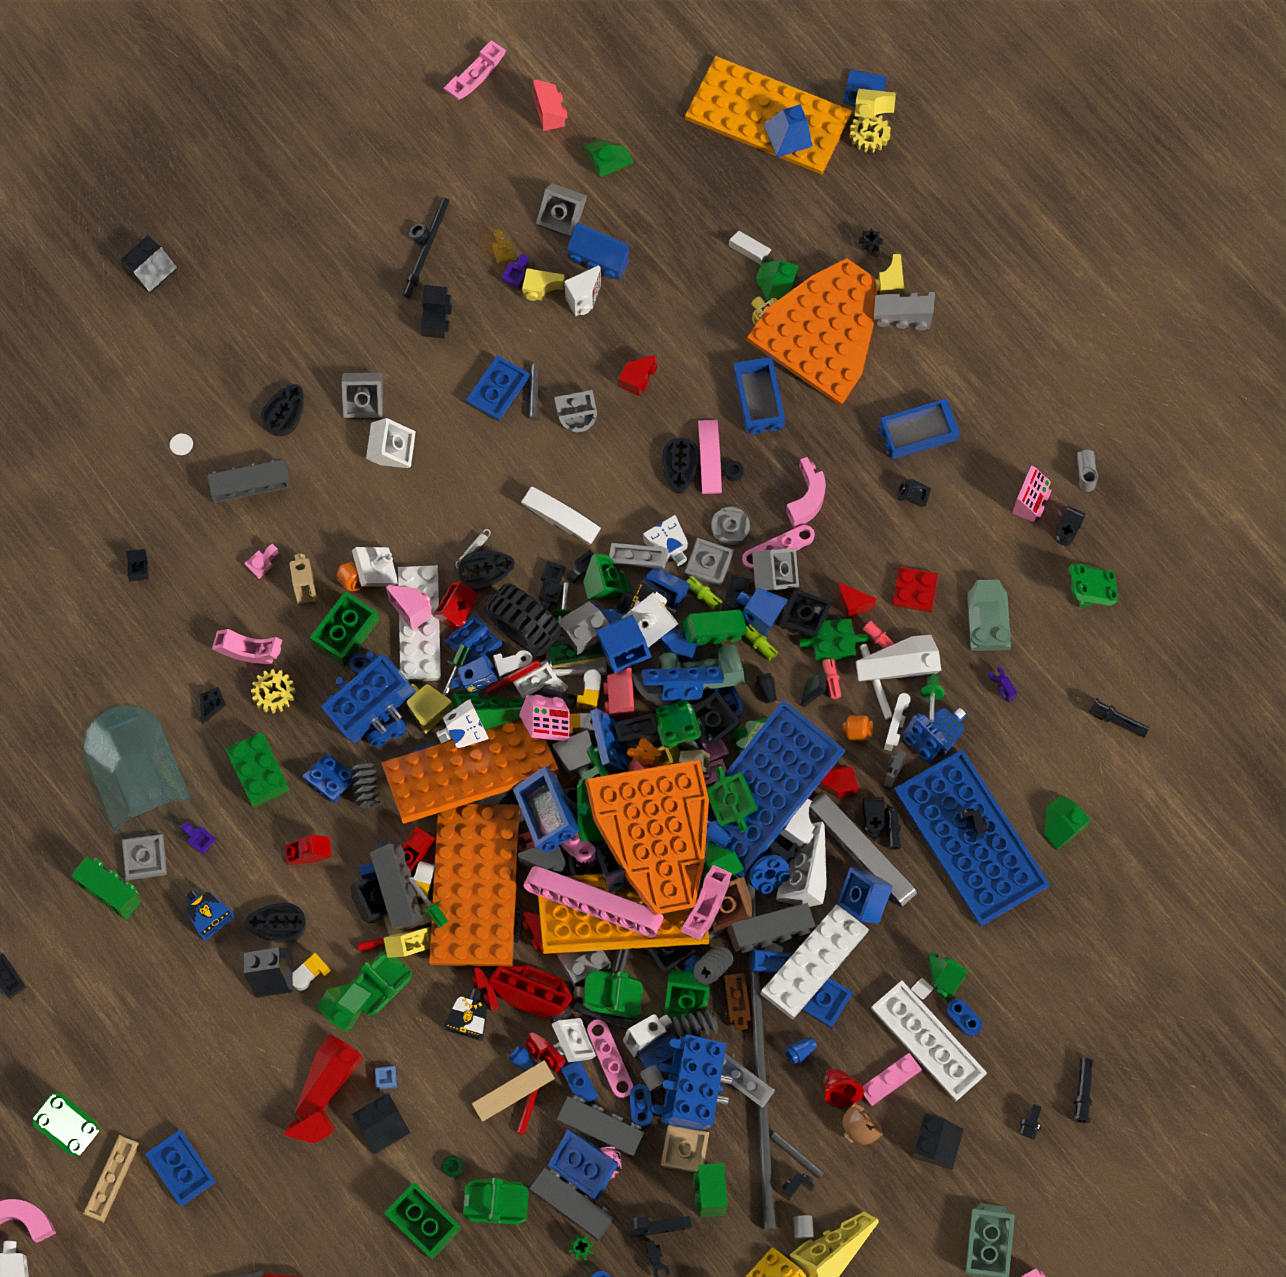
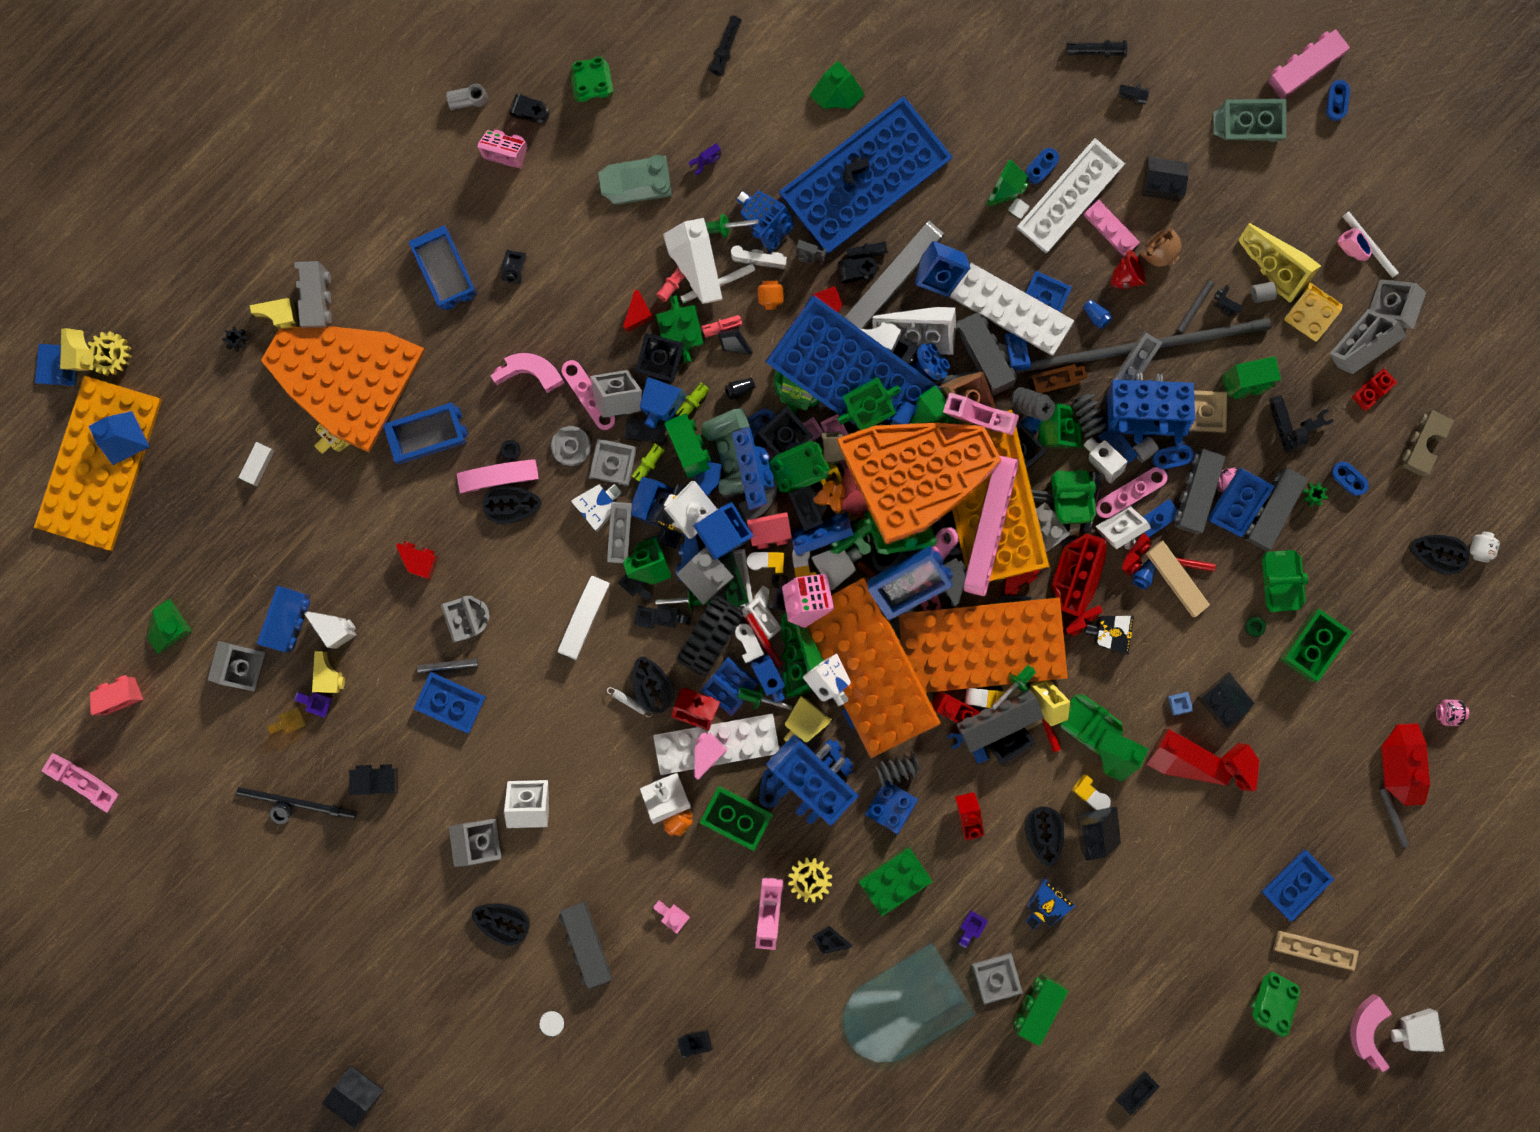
camera: 95 degrees left, 15 degrees up
tan torso [290,554,317,605] -> none
black torso [595,844,628,892] -> none
green slope [756,260,799,302] -> none
red plate [892,567,938,613] -> none

